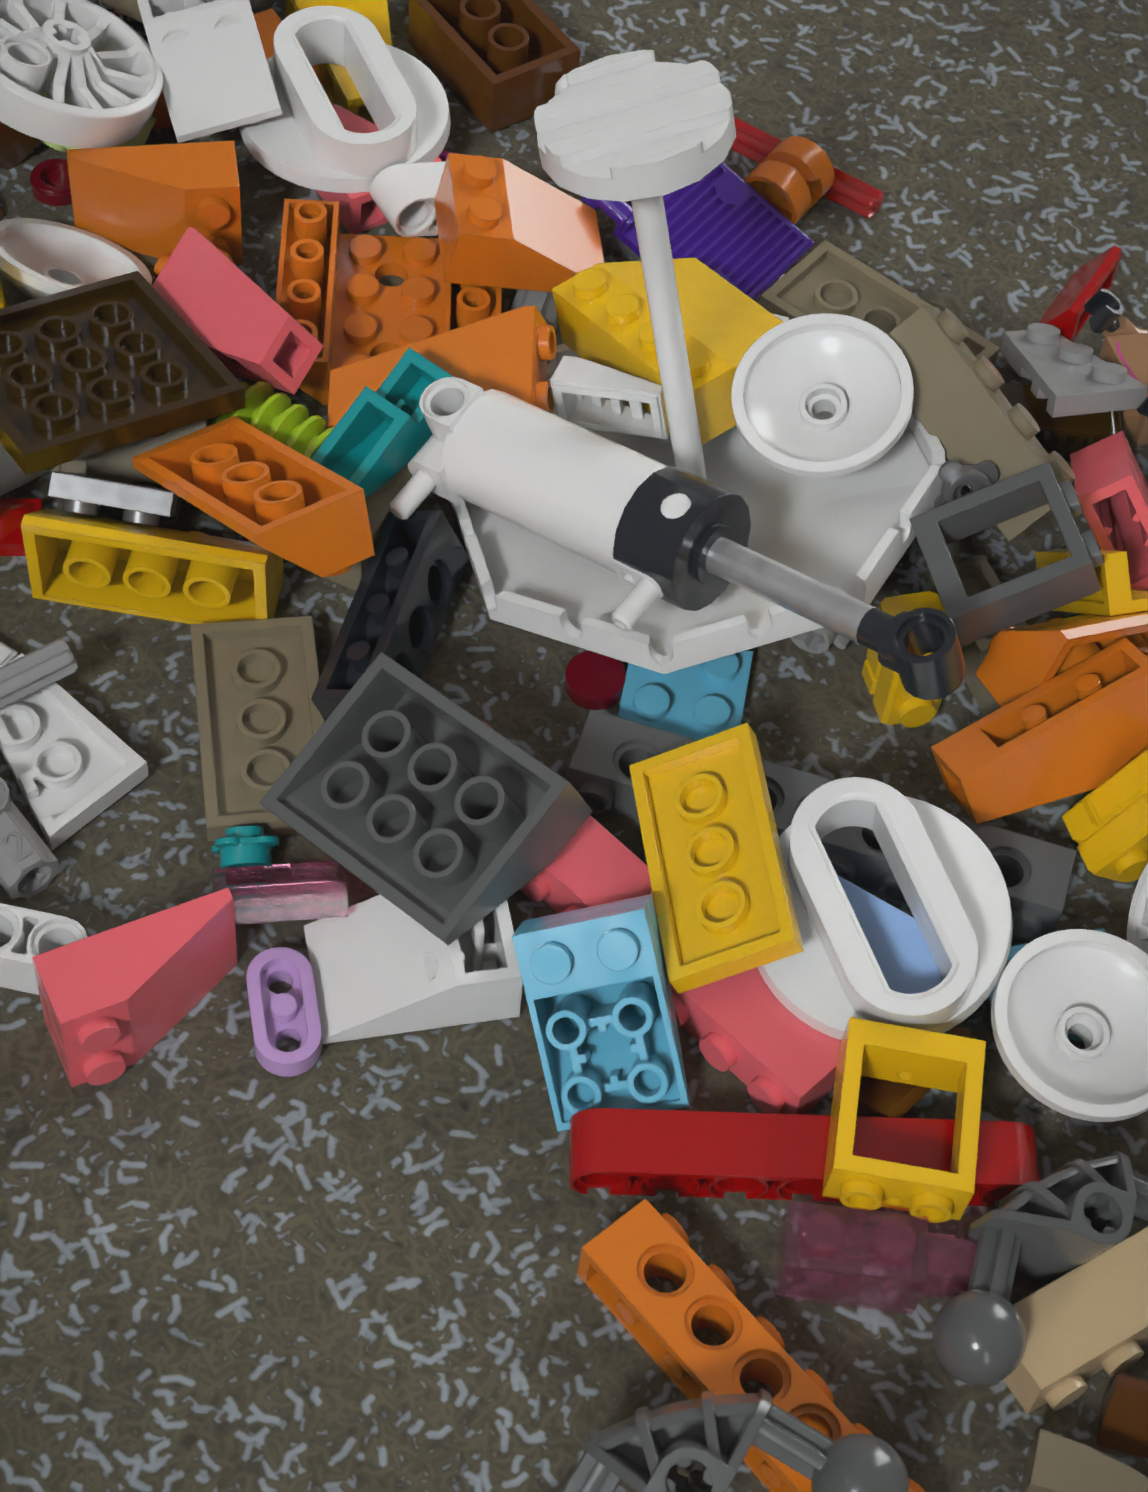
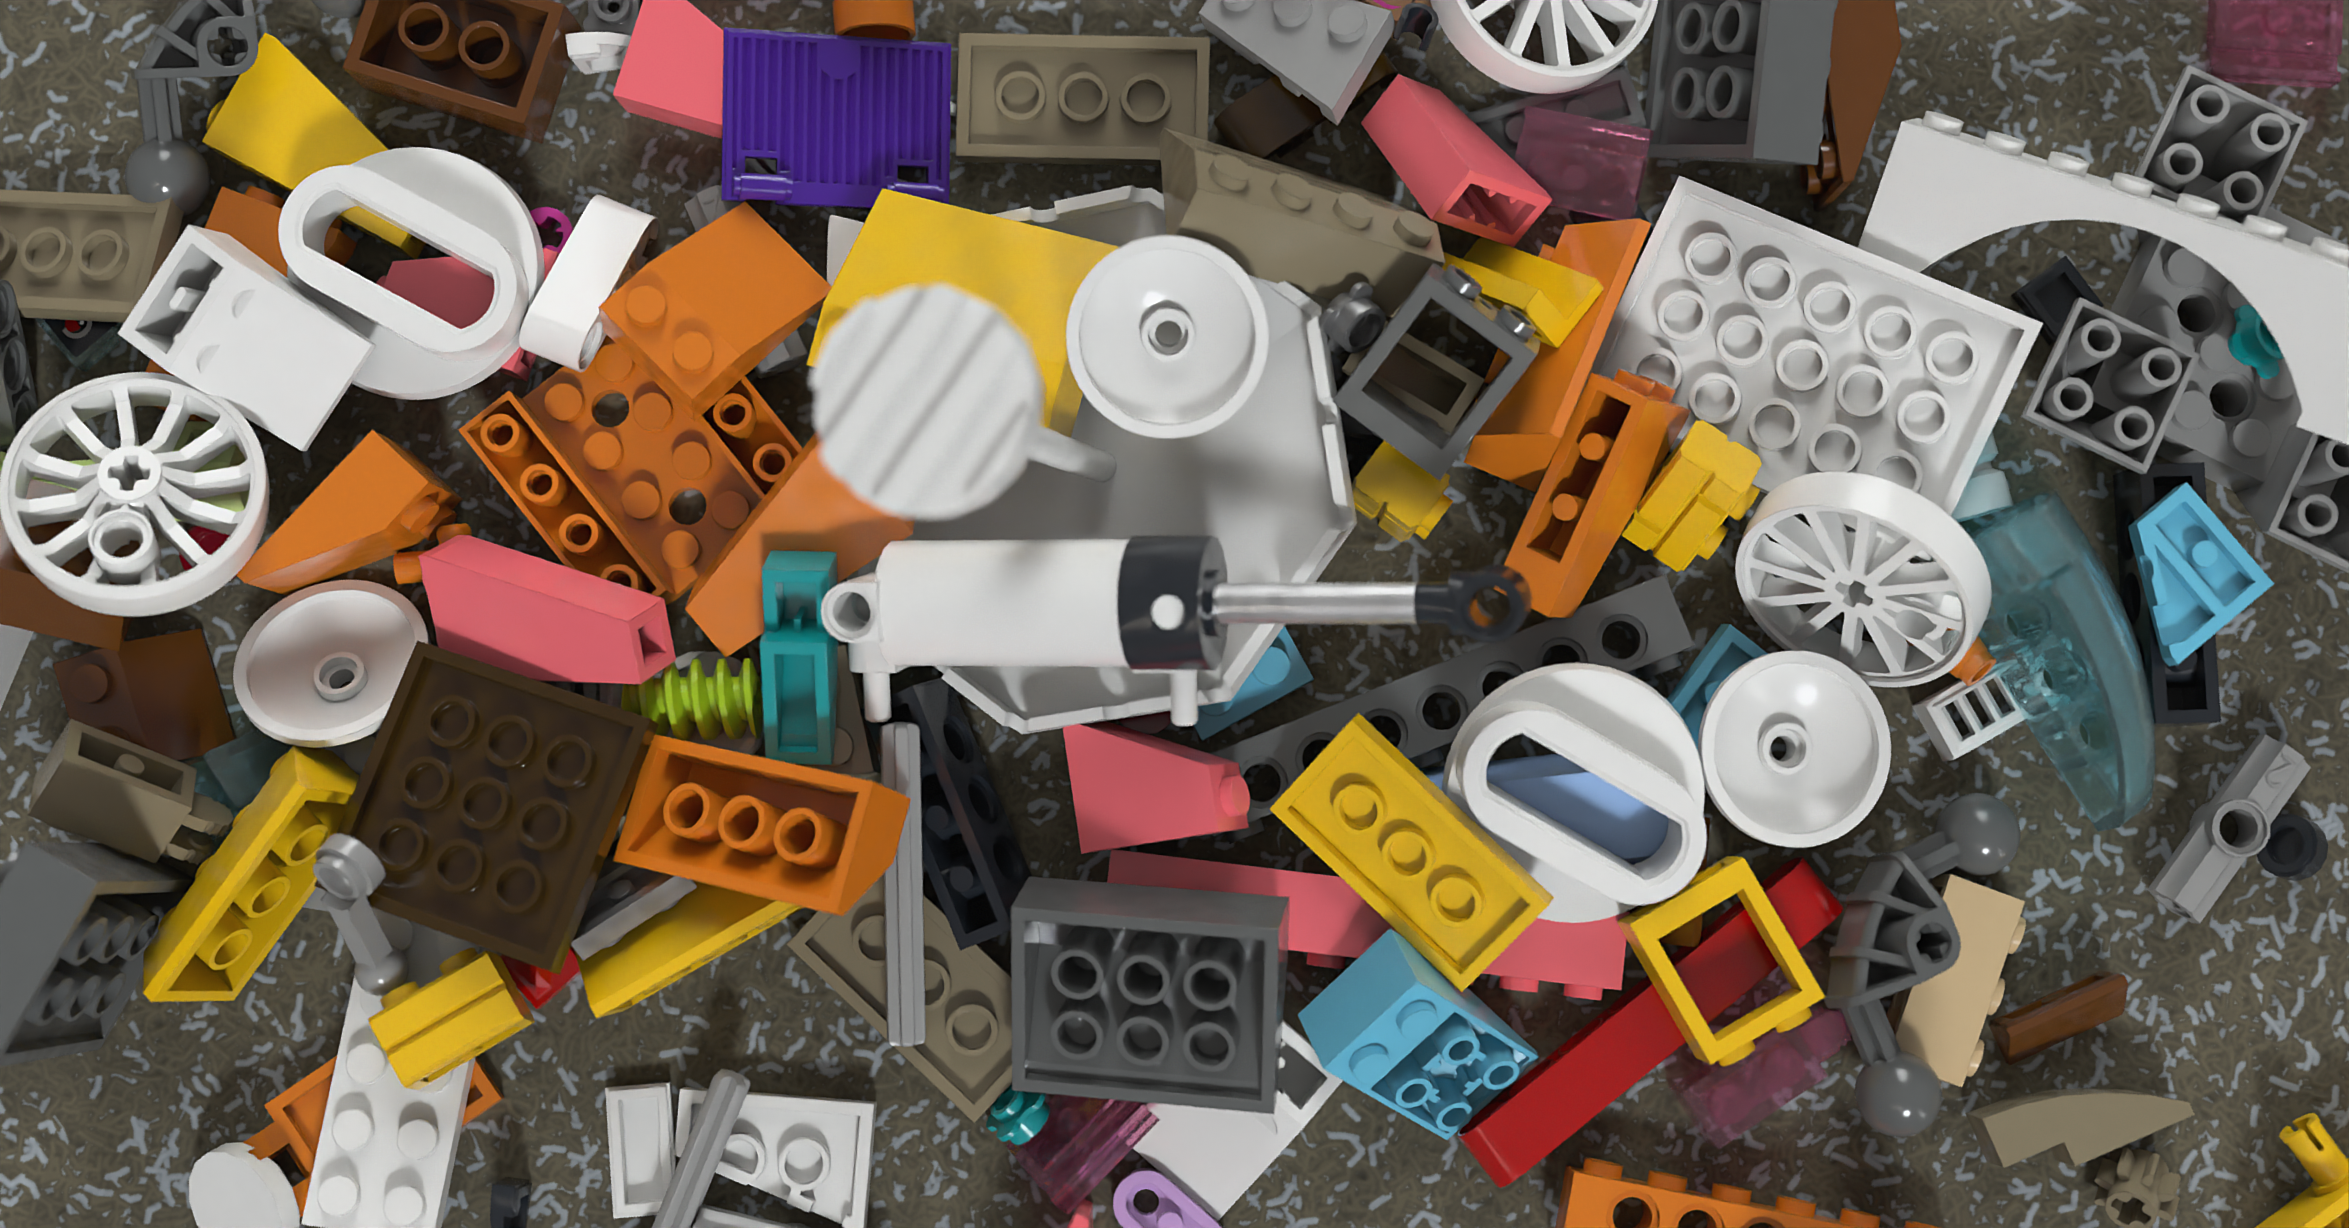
camera: 30 degrees left, 30 degrees up
none -> light grey axle [880,722,926,1047]
none -> coral slope [1063,721,1250,854]

